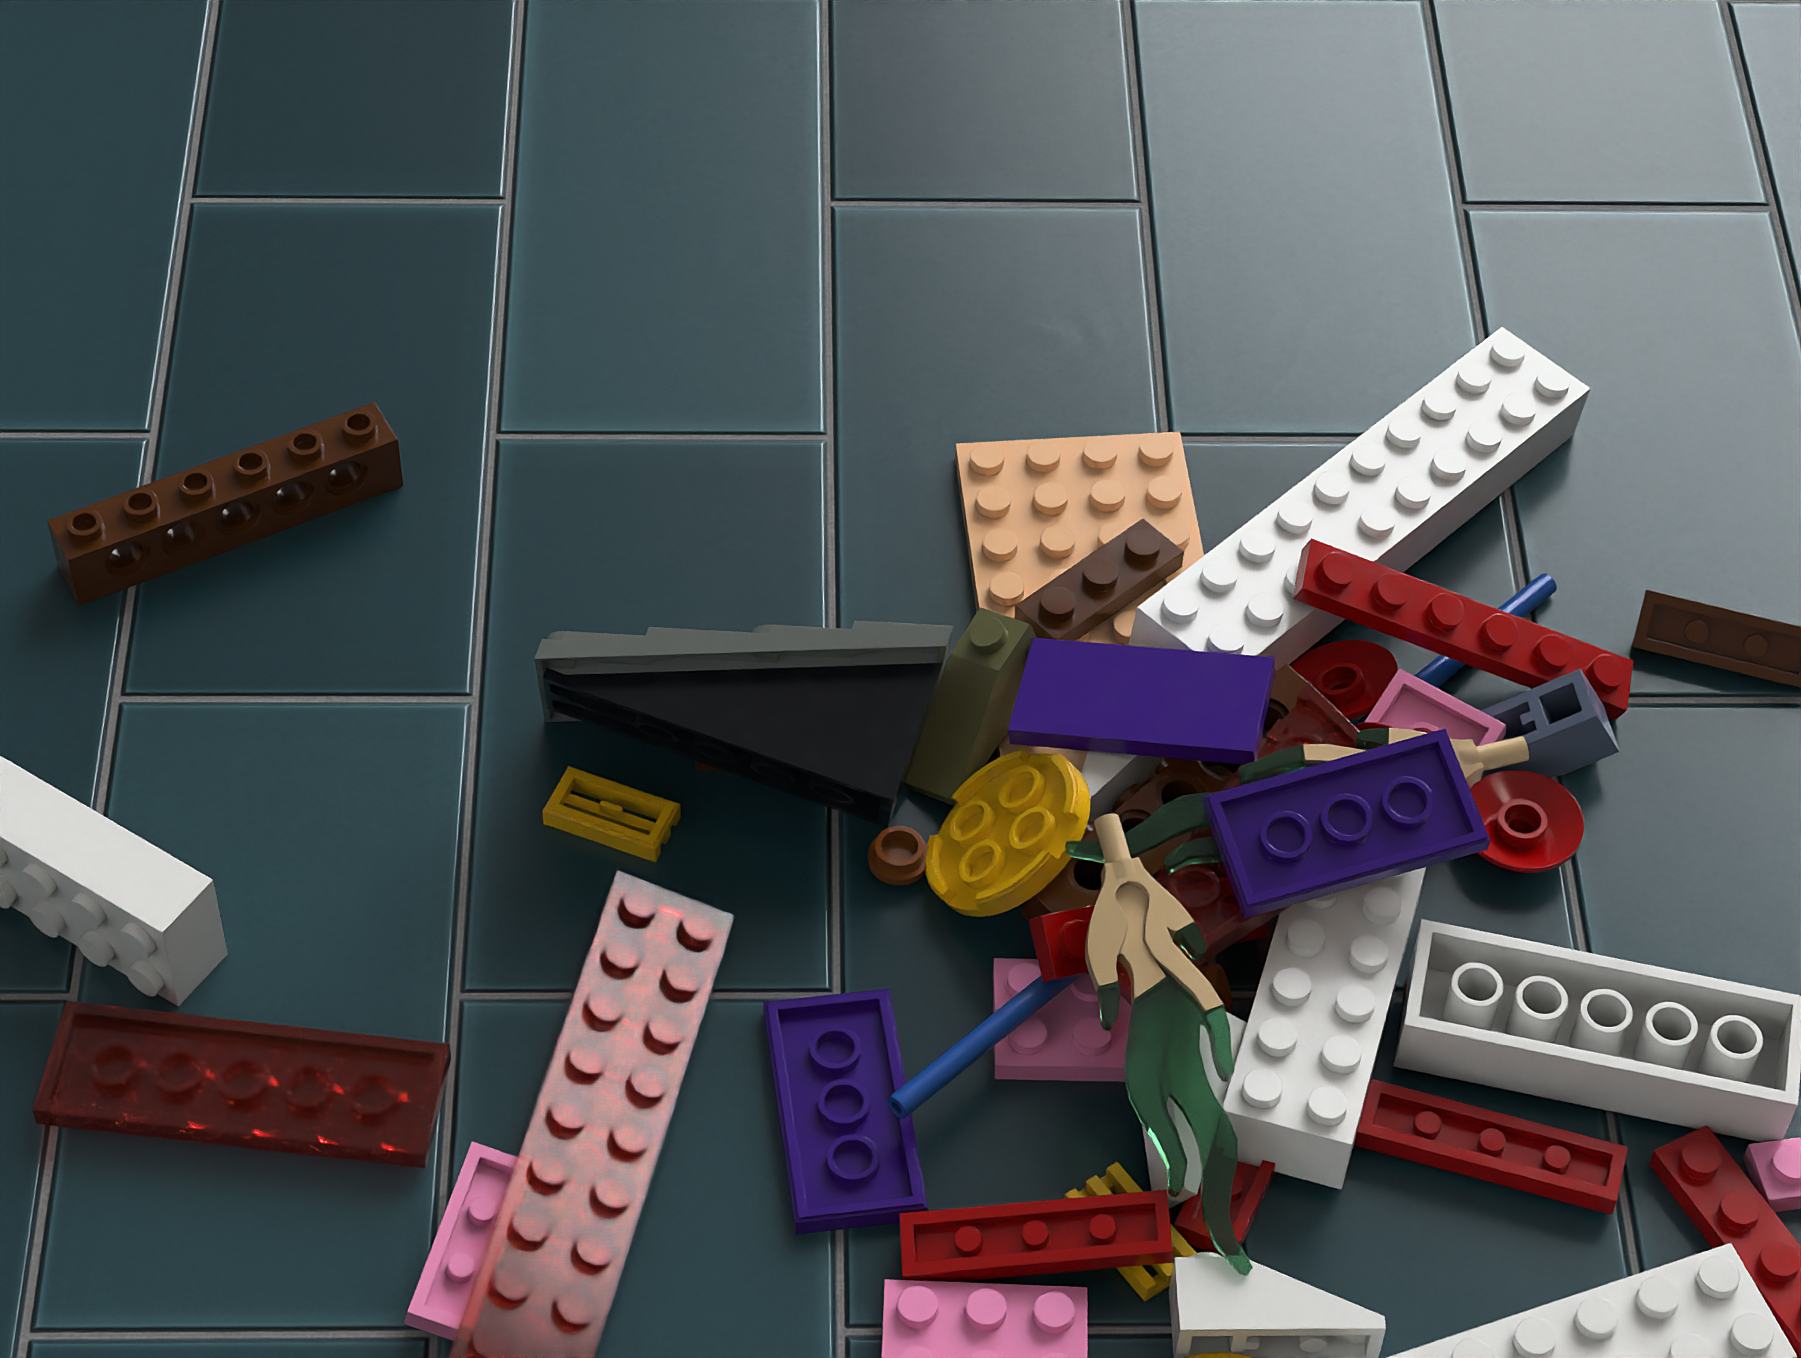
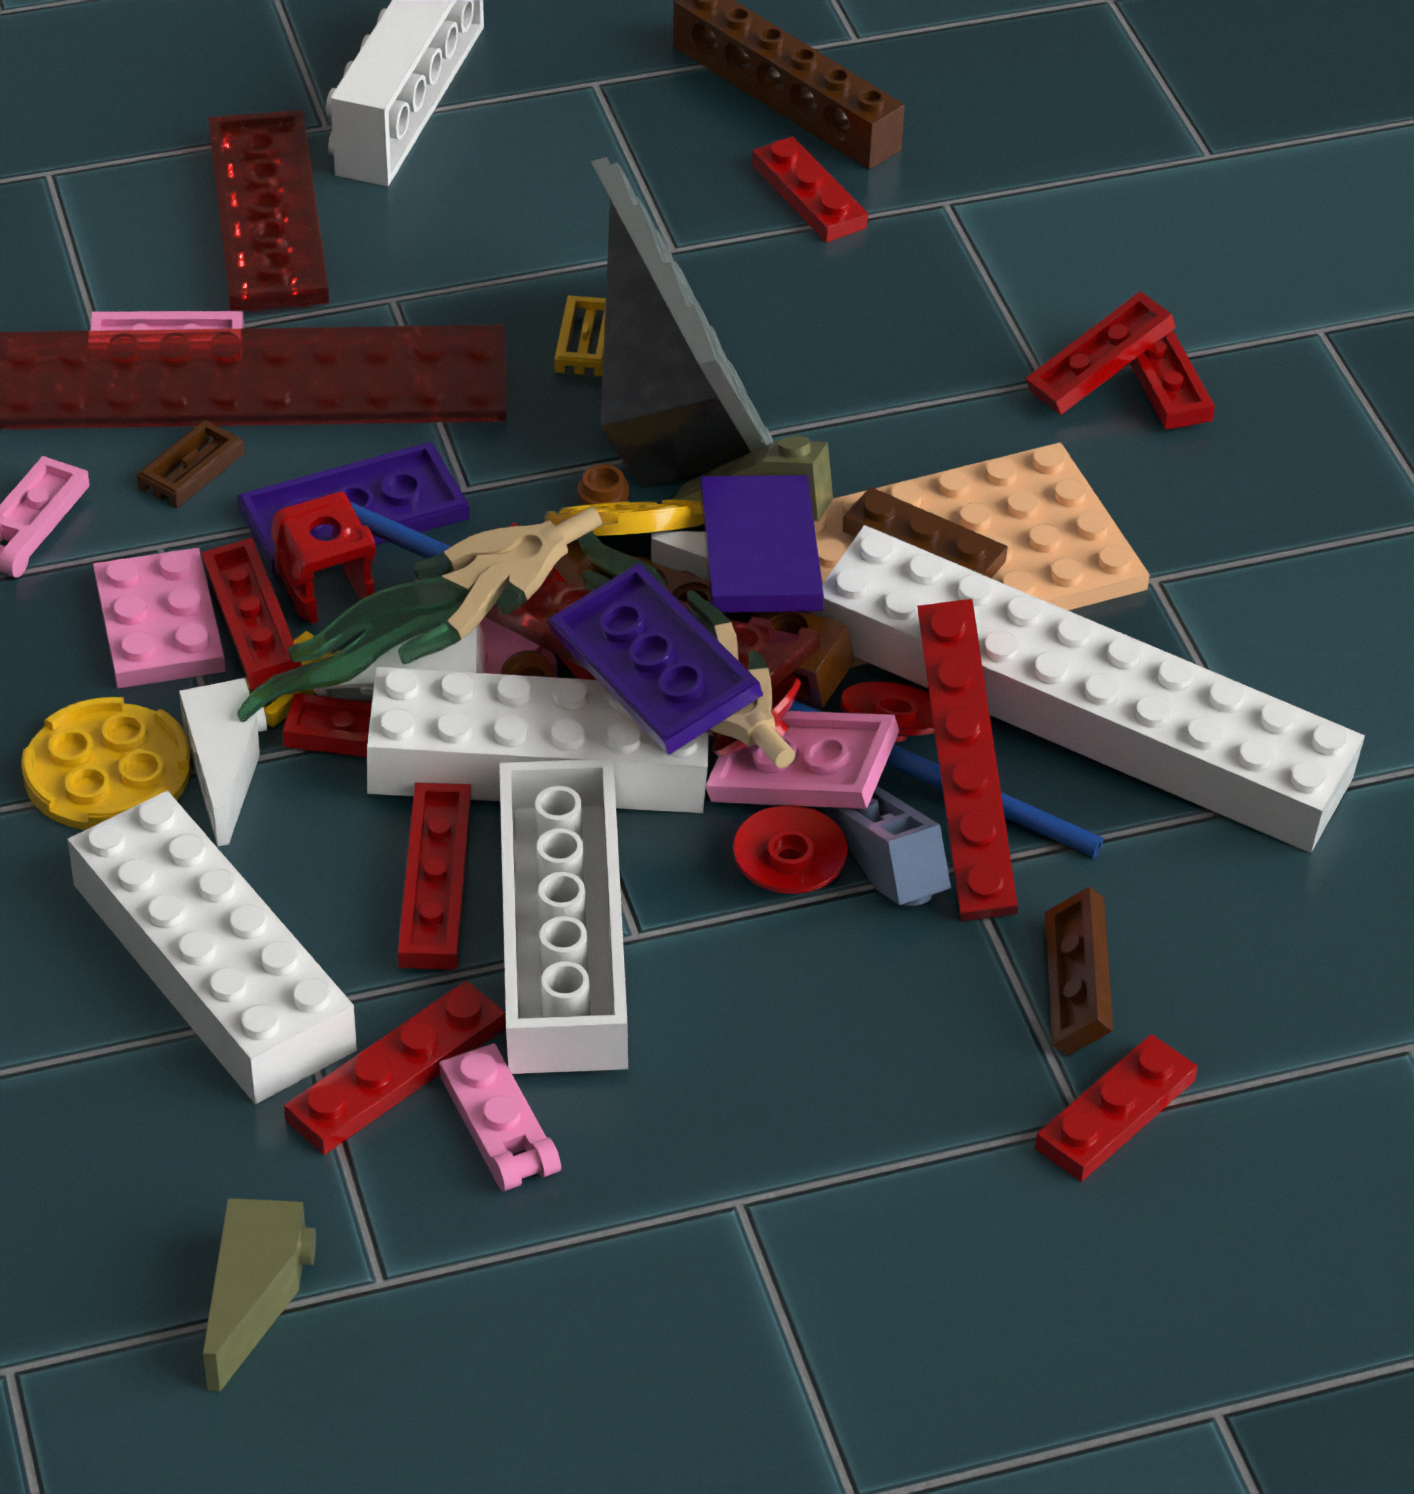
camera: 75 degrees right, 5 degrees down
none -> reddish brown tile [136,420,245,508]
none -> red piece [271,492,376,624]
none -> red plate [752,136,868,243]
none -> red plate [1025,291,1176,415]
none -> red plate [1130,330,1215,429]

